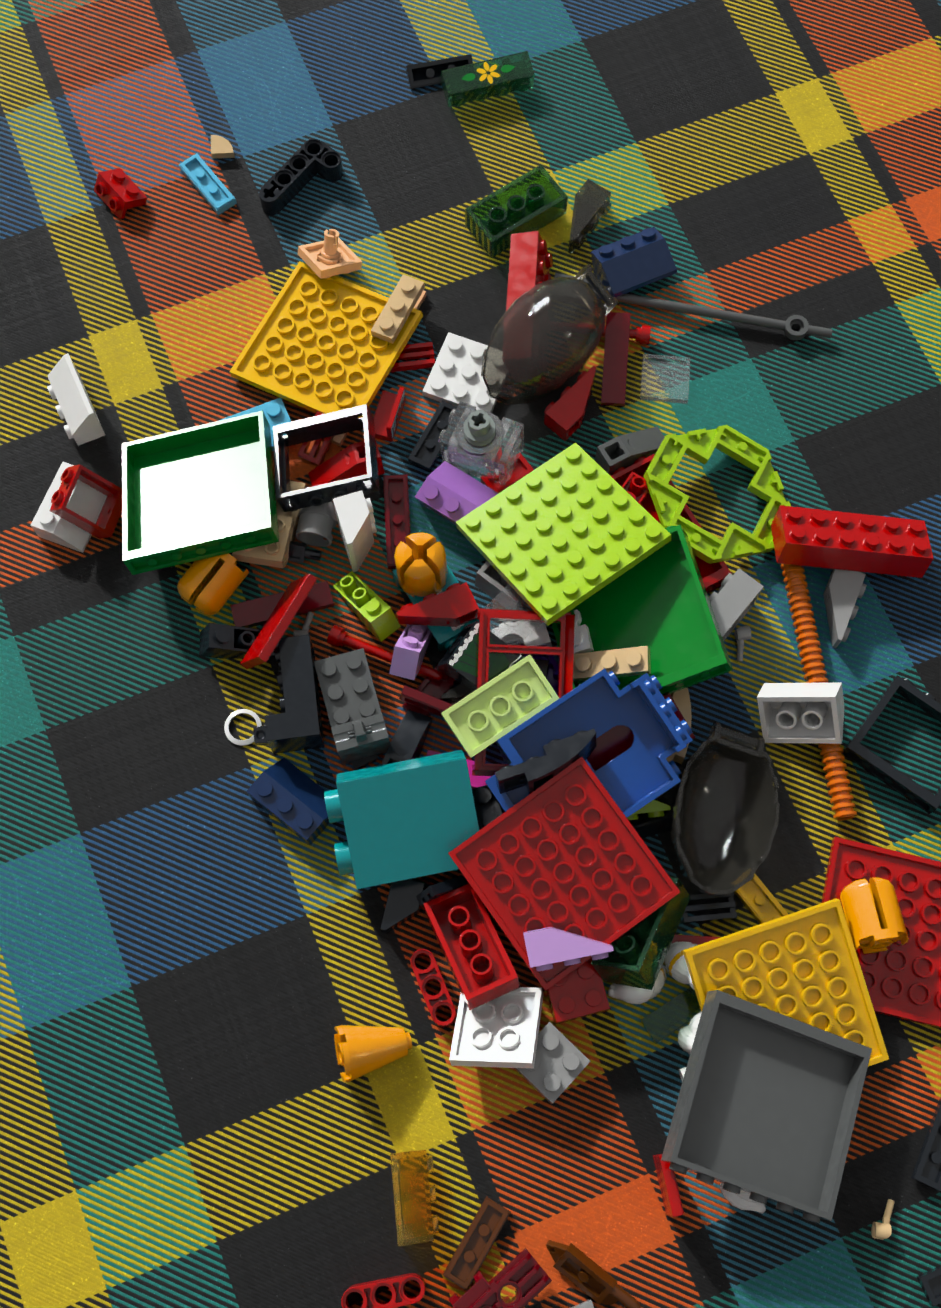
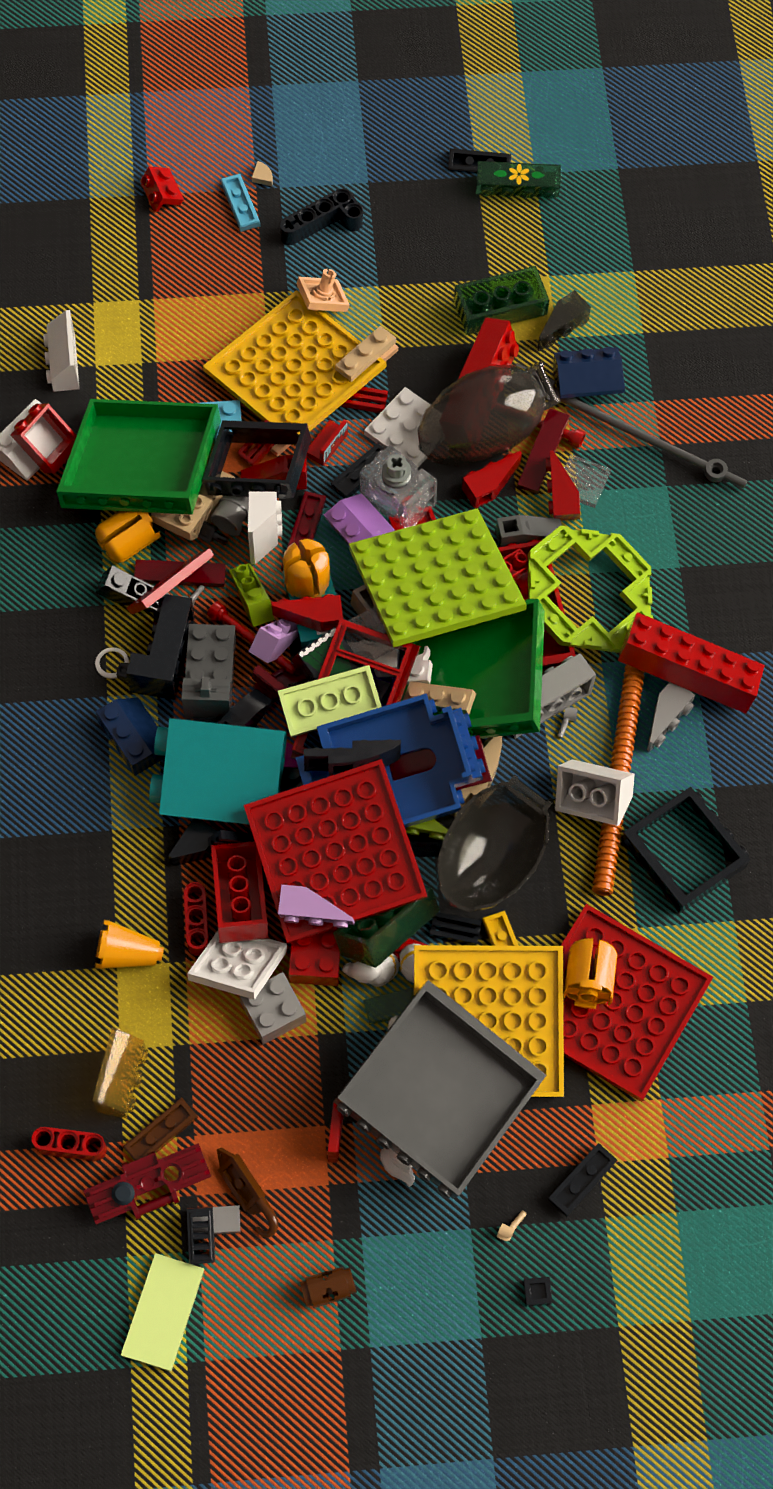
camera: 15 degrees right, 5 degrees down
none -> red slope [546,450,580,521]

